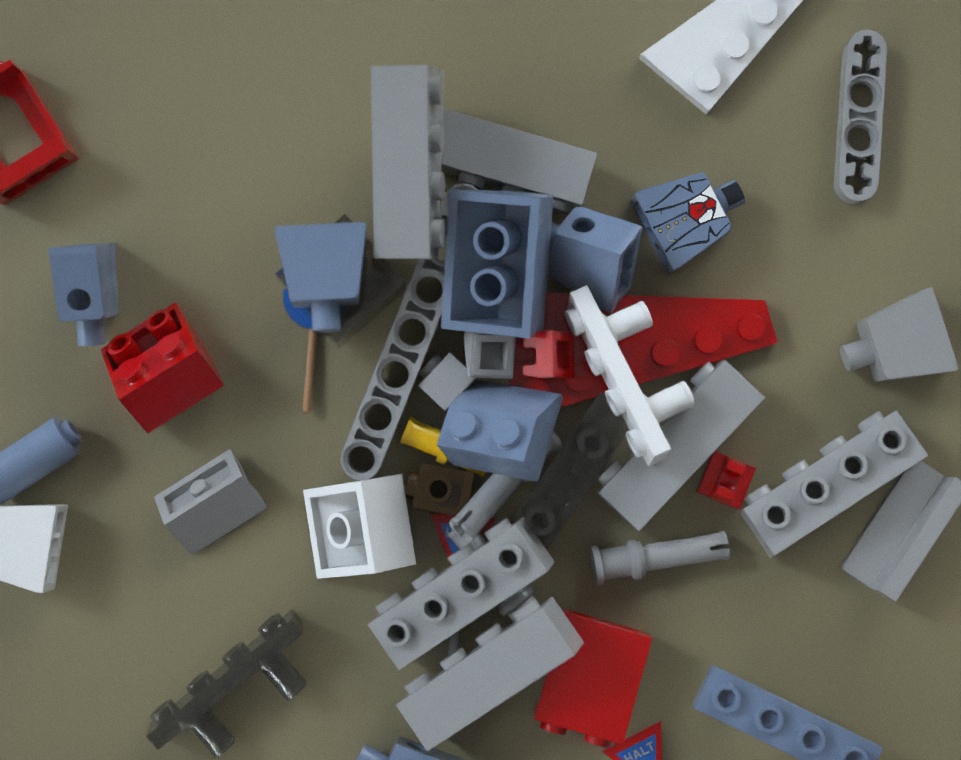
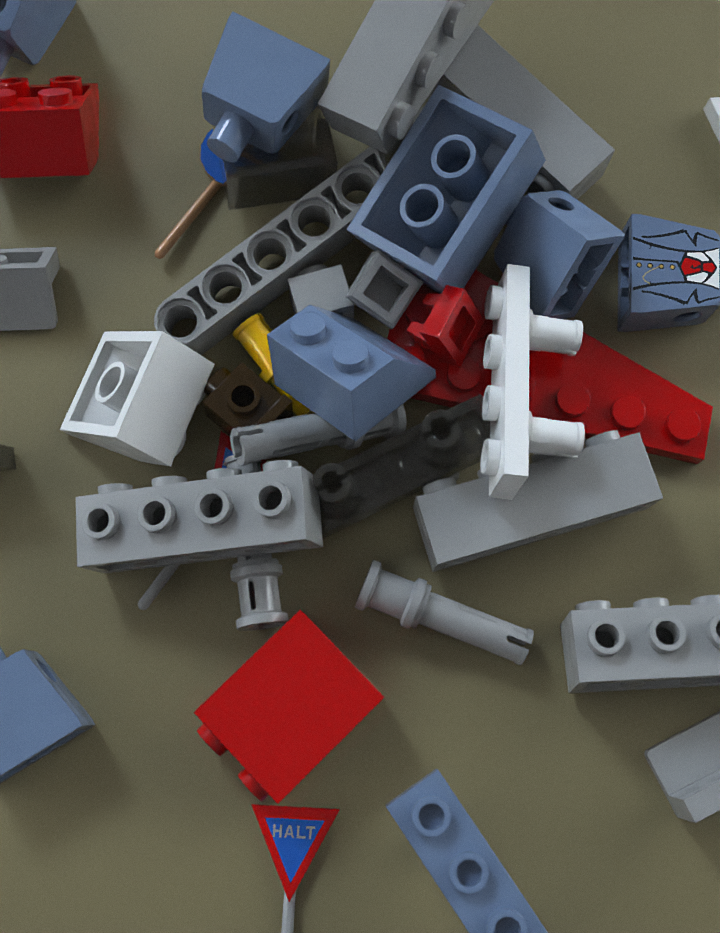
camera: 30 degrees right, 10 degrees down
light grey brick [396,597,584,751] -> none
red tile [696,451,756,510] -> none

